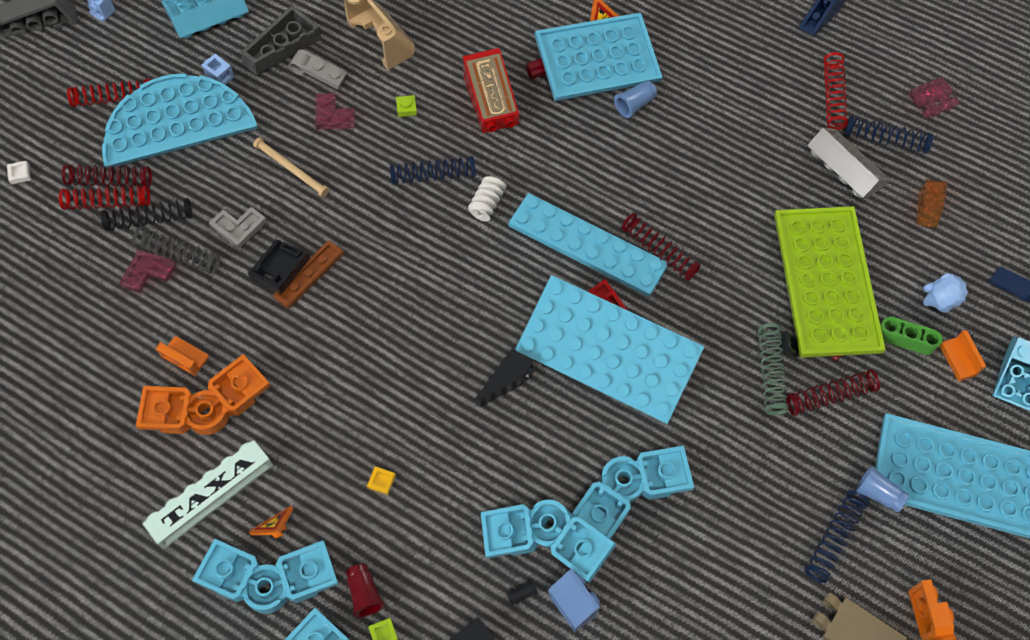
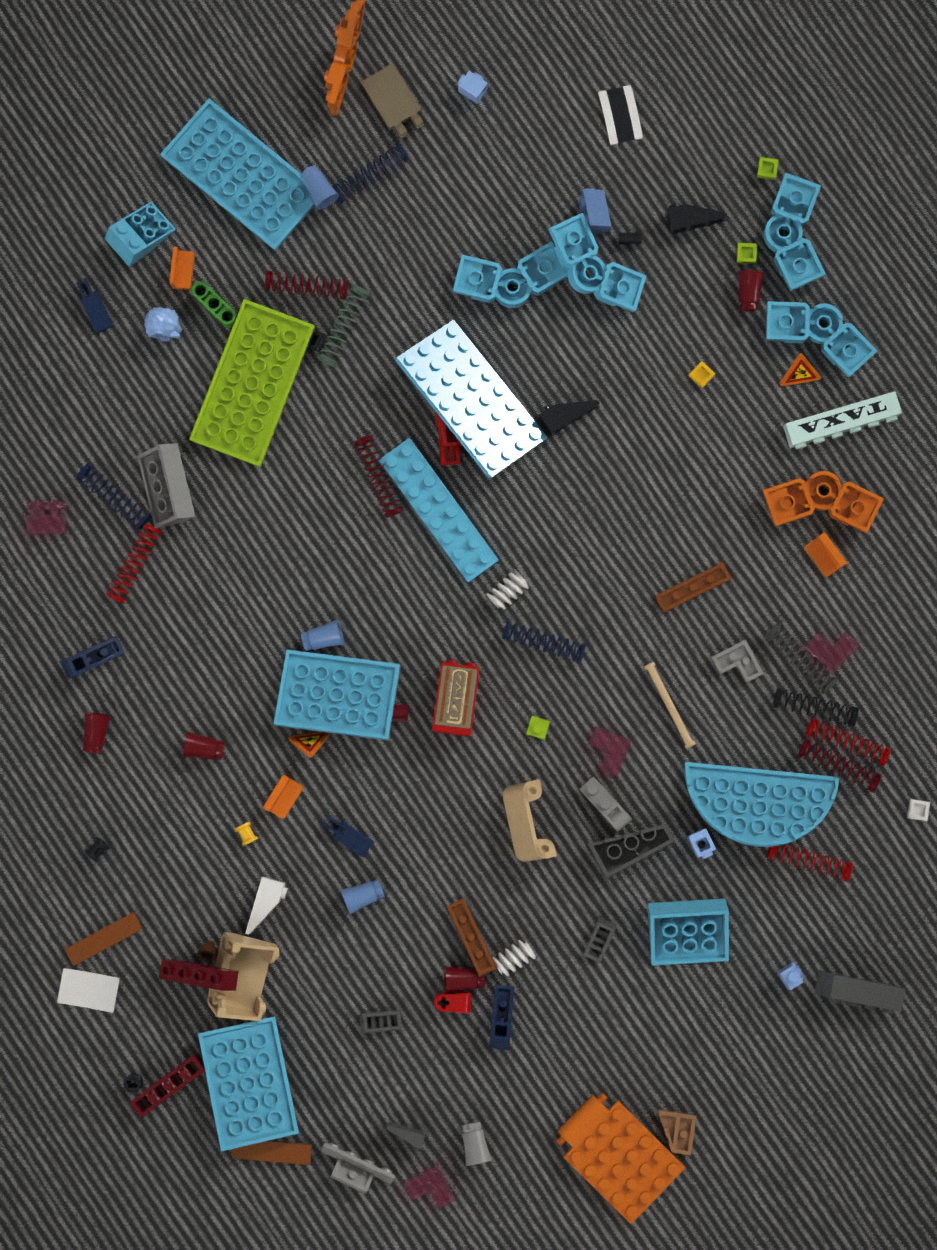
camera: 155 degrees left, 20 degrees up
black container [248,239,310,294] -> none
clear orange slope [917,179,947,228] -> none

